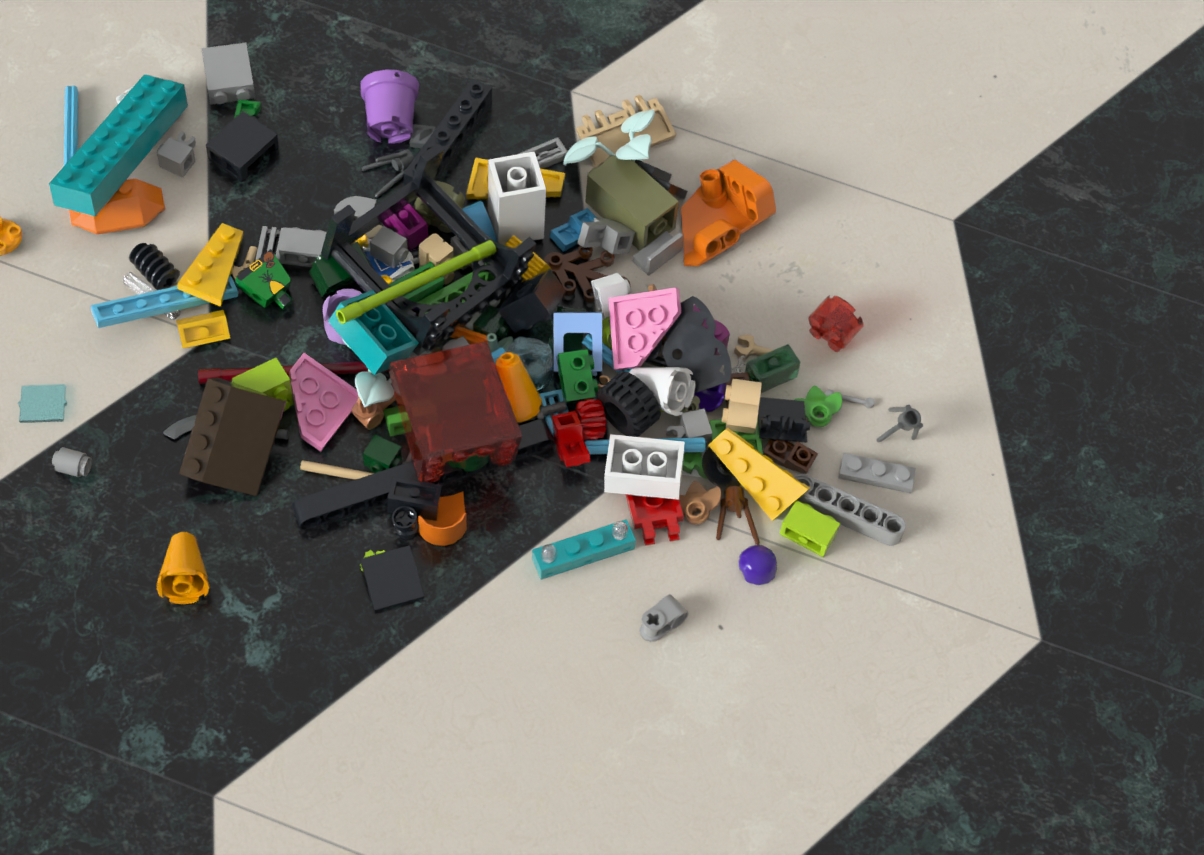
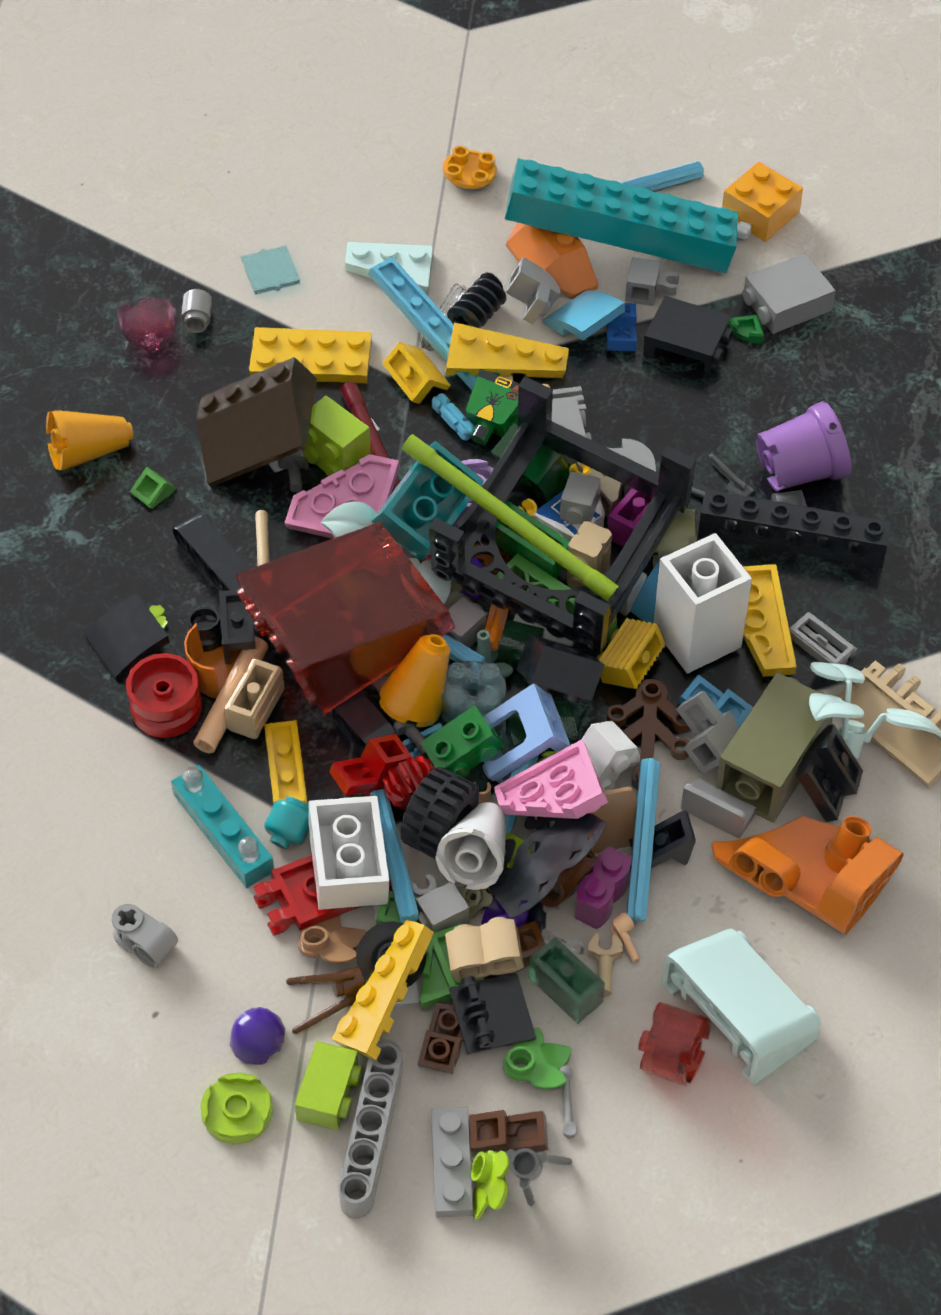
camera: 80 degrees right, 5 degrees down
none -> clear pink cylinder [117,297,177,351]
none -> red wheel [126,653,202,738]
none -> bright green slope [129,467,176,509]
none -> light nougat piece [194,637,268,753]
none -> lime tile [200,1072,273,1144]
none -> tan brick [224,659,285,739]
none -> yellow plate [249,327,372,383]
none -> yellow tile [264,720,308,805]
none -> teal head [264,796,309,849]
none -> light aqua wing [345,242,433,295]
none -> medium azure axle [432,393,475,441]
none -> reddish brown slope [469,1110,548,1153]
none -> lime plate [471,1151,510,1220]
none -> light grey brick [506,257,560,325]
none -> medium azure slope [543,290,625,341]
none -> blue slope [607,303,637,351]
none -> light nougat hand [610,912,640,963]
none -> medium azure axle [626,758,660,922]
none -> black slope [629,810,696,869]
none -> light aqua windscreen [662,929,820,1086]
none -> light orange brick [722,161,803,242]

